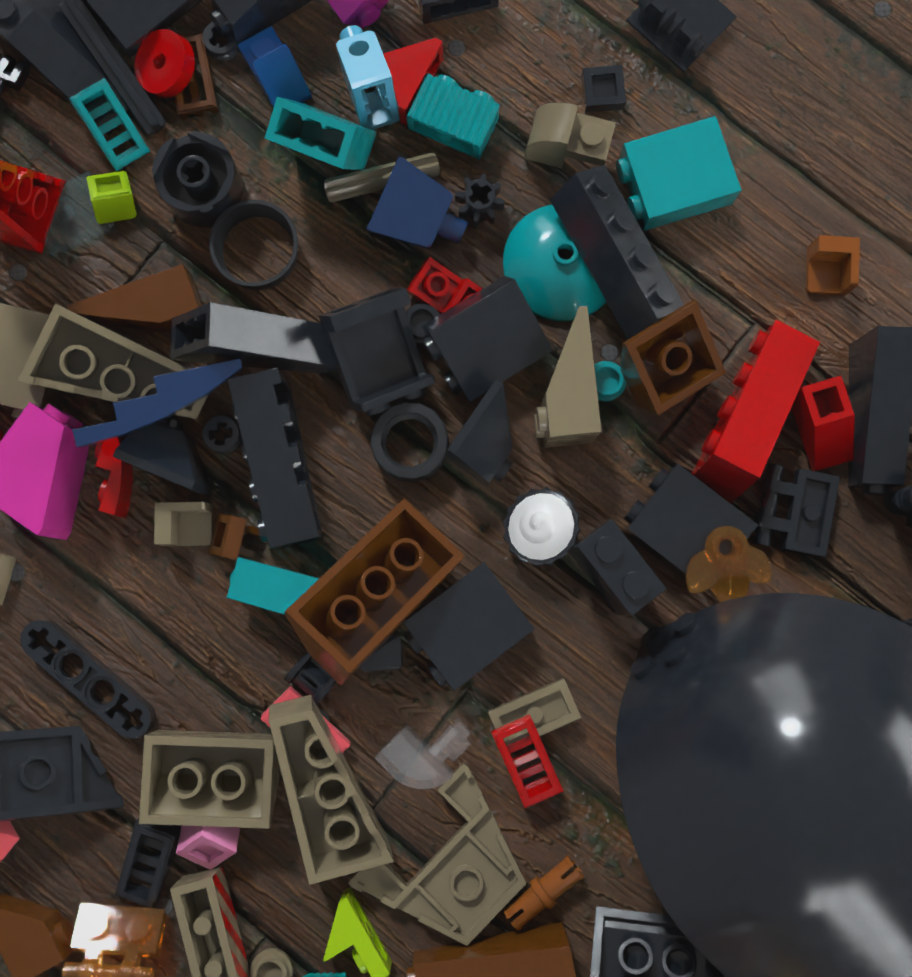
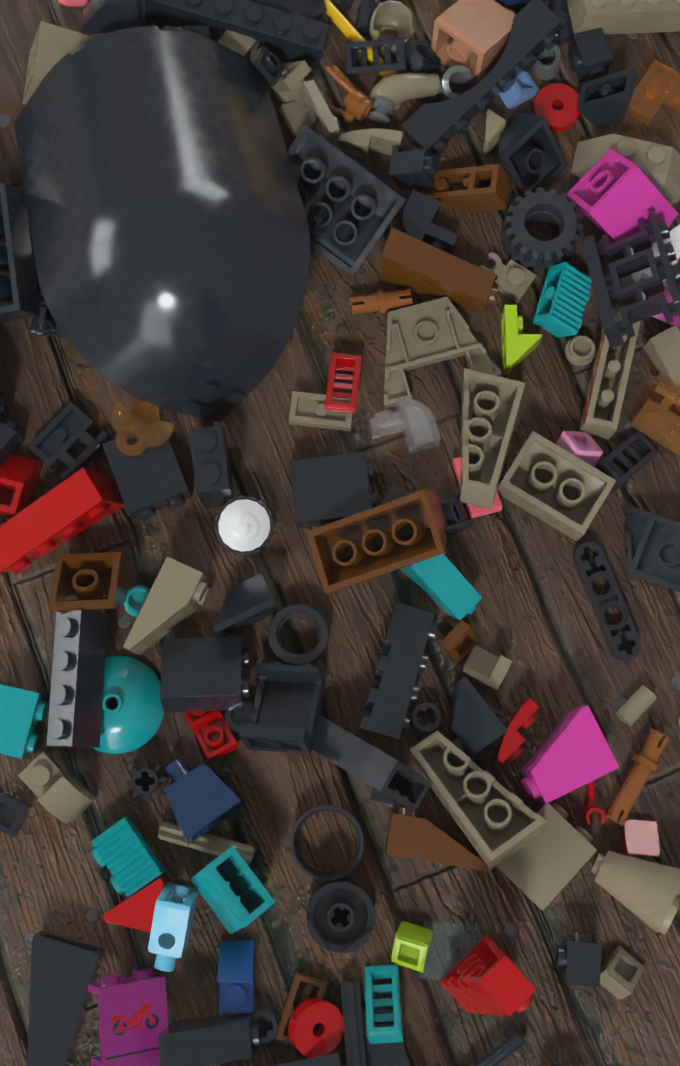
camera: 150 degrees left, 5 degrees down
dark blue slope [72,359,242,447] -> none

